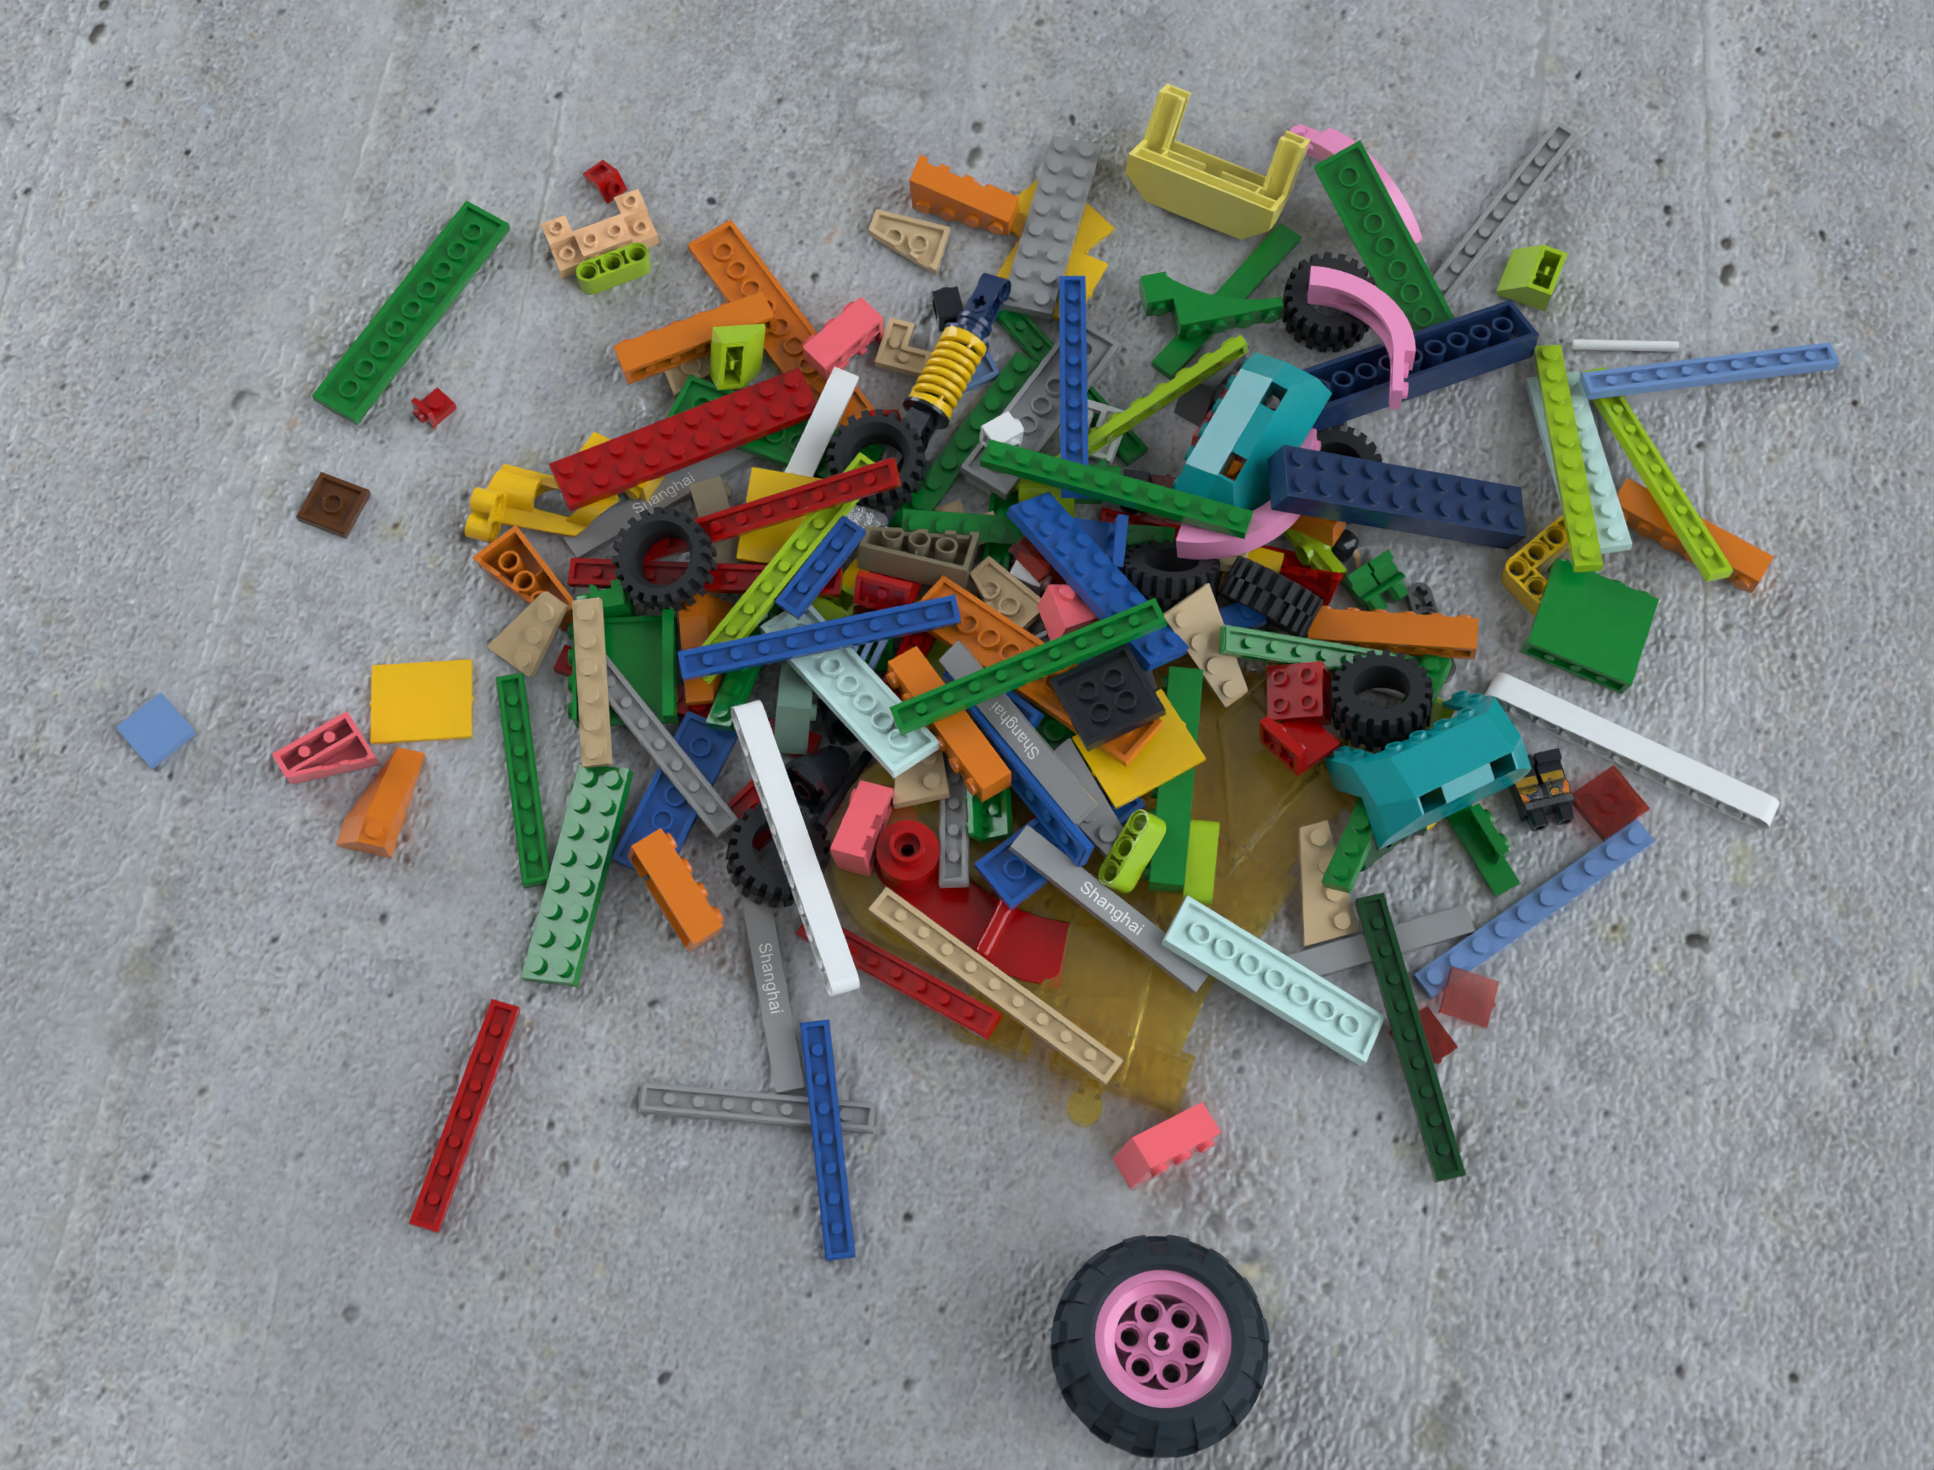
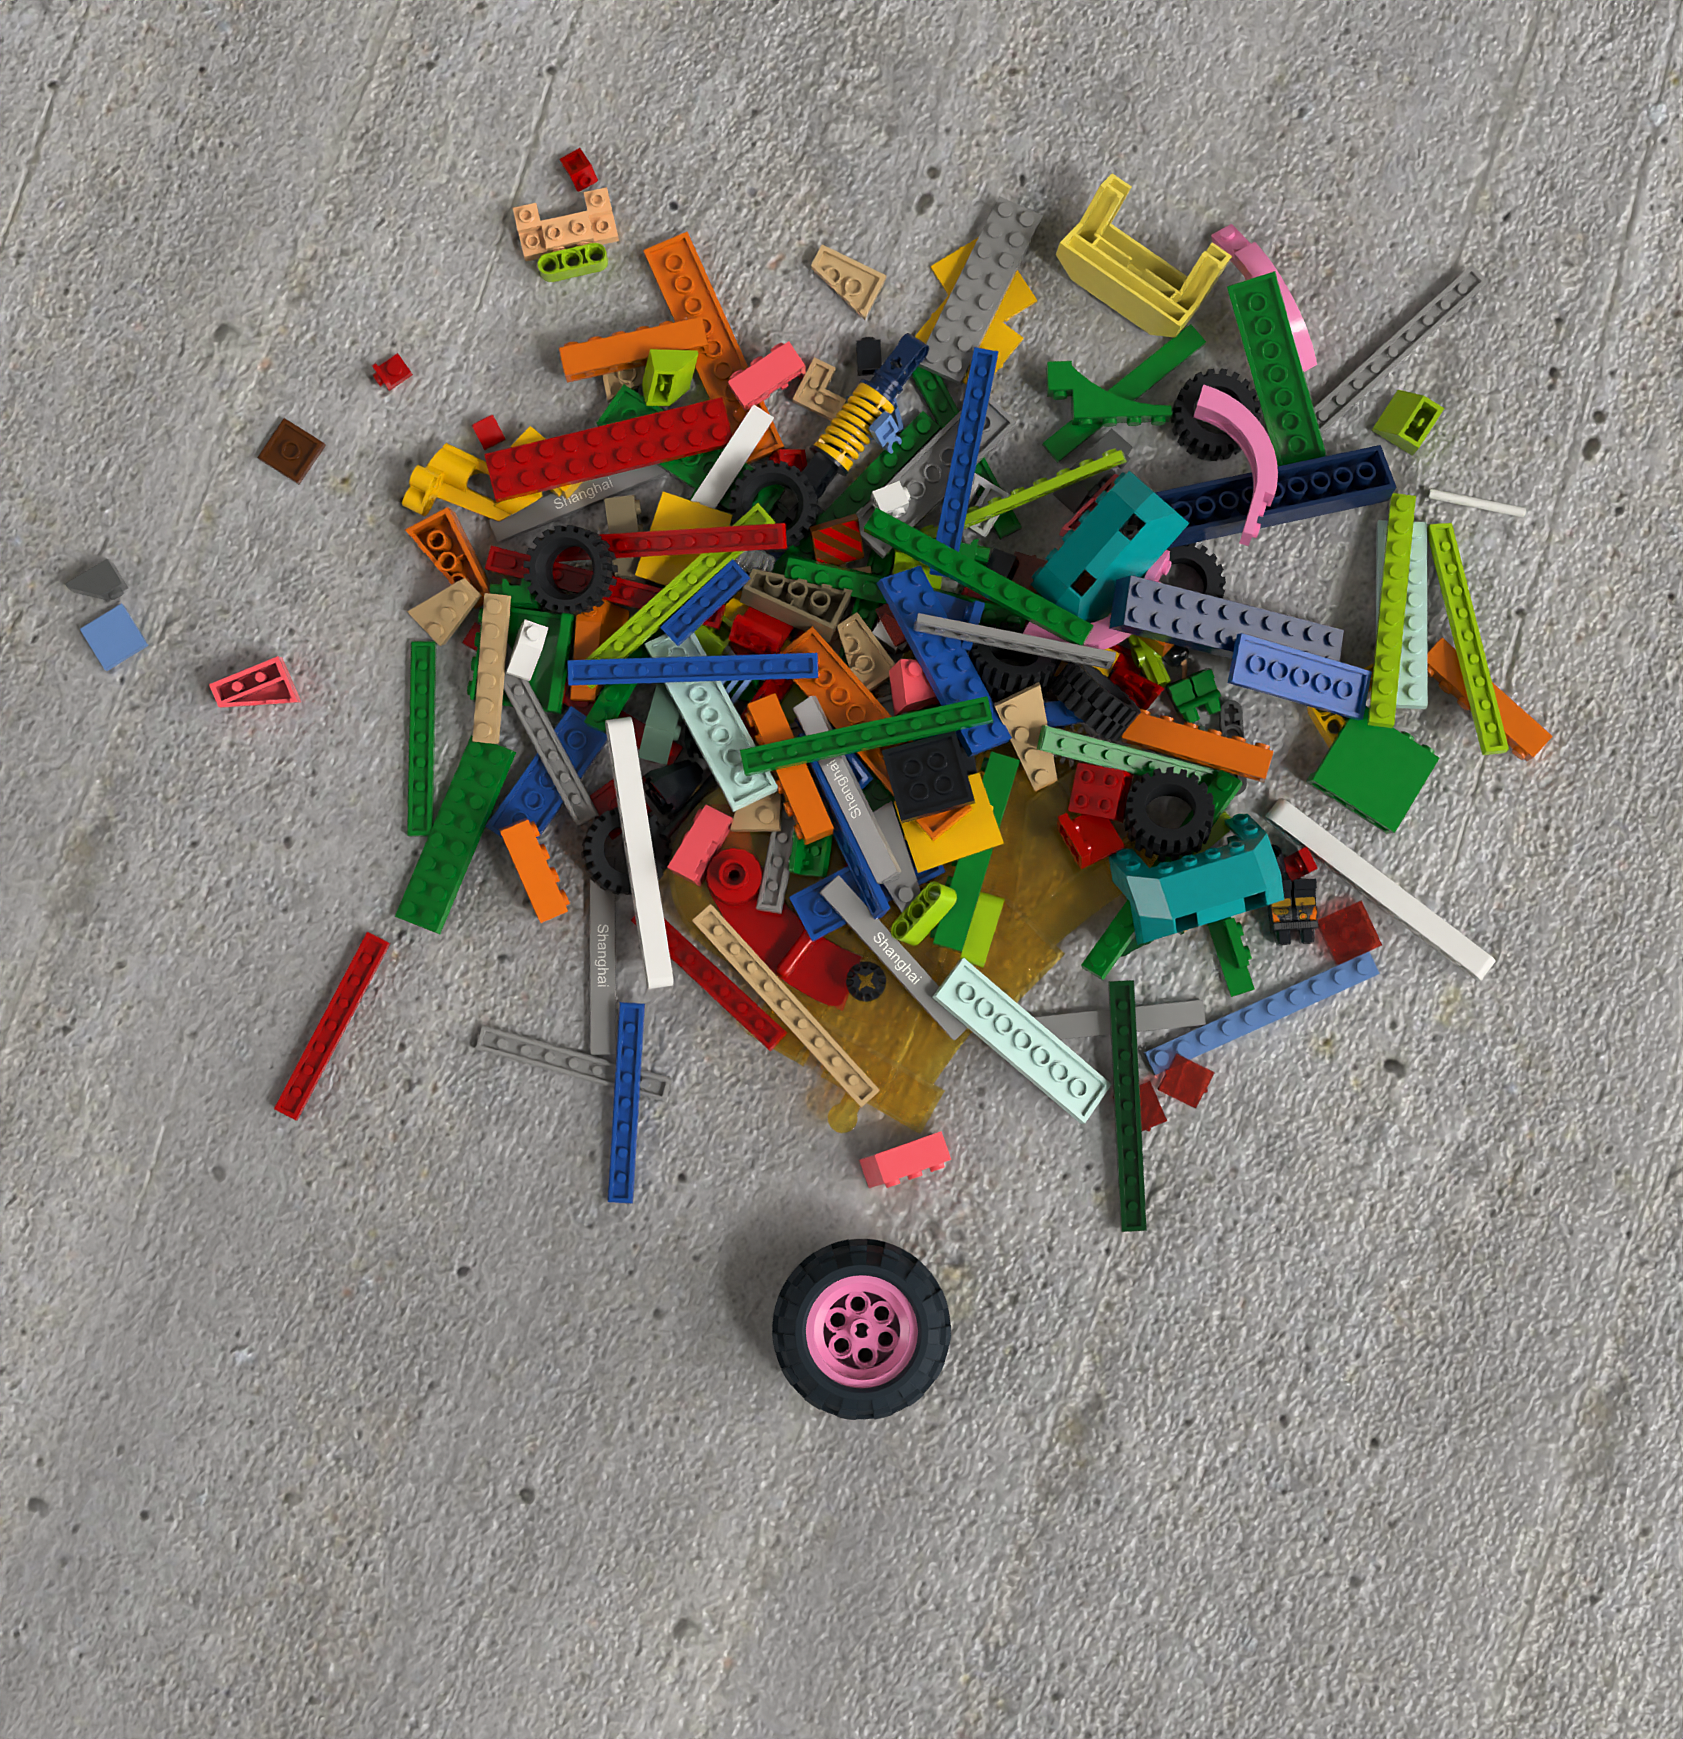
camera: 10 degrees right, 15 degrees up
green plate [312,200,510,425] -> none
orange wedge [336,747,425,859] -> none
yellow piece [369,659,474,745] -> none
orange wedge [909,155,1020,236] -> none
tan wing [1298,820,1359,947] -> none
medium blue plate [1579,342,1840,400] -> none
none -> dark grey slope [65,559,128,601]
none -> red slope [472,415,506,451]
none -> white slope [506,620,548,681]
none -> reddish brown tile [809,514,864,566]
none -> black gear [846,961,886,1002]
none -> medium blue plate [868,411,902,454]
none -> light grey tile [914,613,1116,669]
none -> plate [1227,633,1372,720]
none -> red bracket [1284,846,1318,881]

